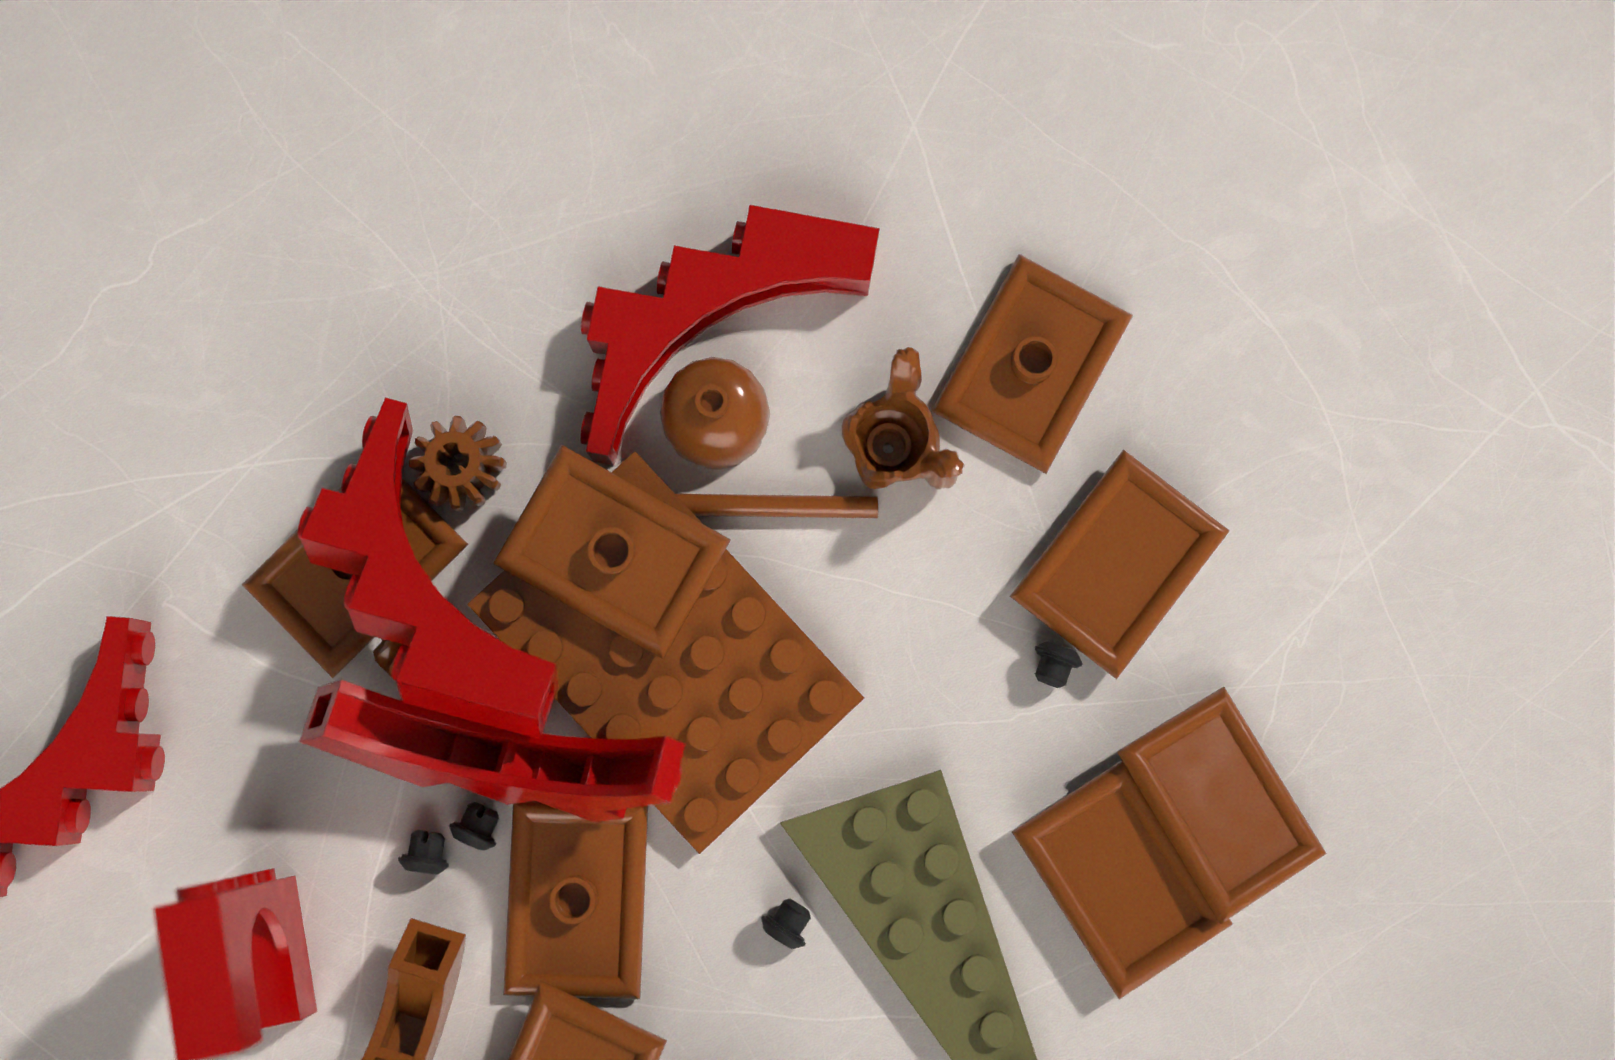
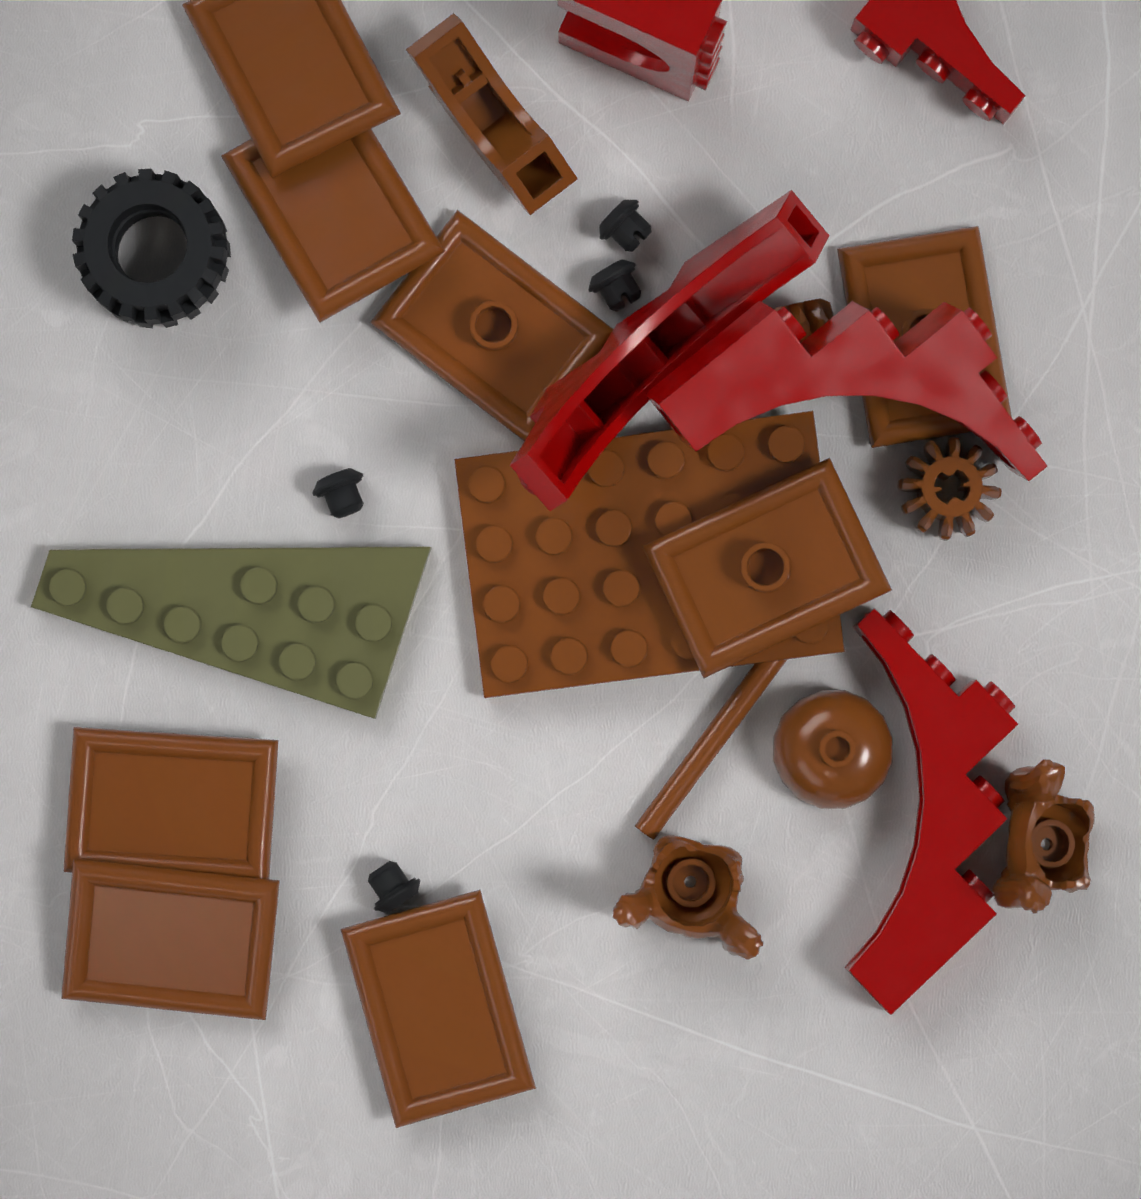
camera: 130 degrees right, 5 degrees up
dark orange piece [931,254,1133,474] -> none
none -> dark orange hair [992,760,1095,914]

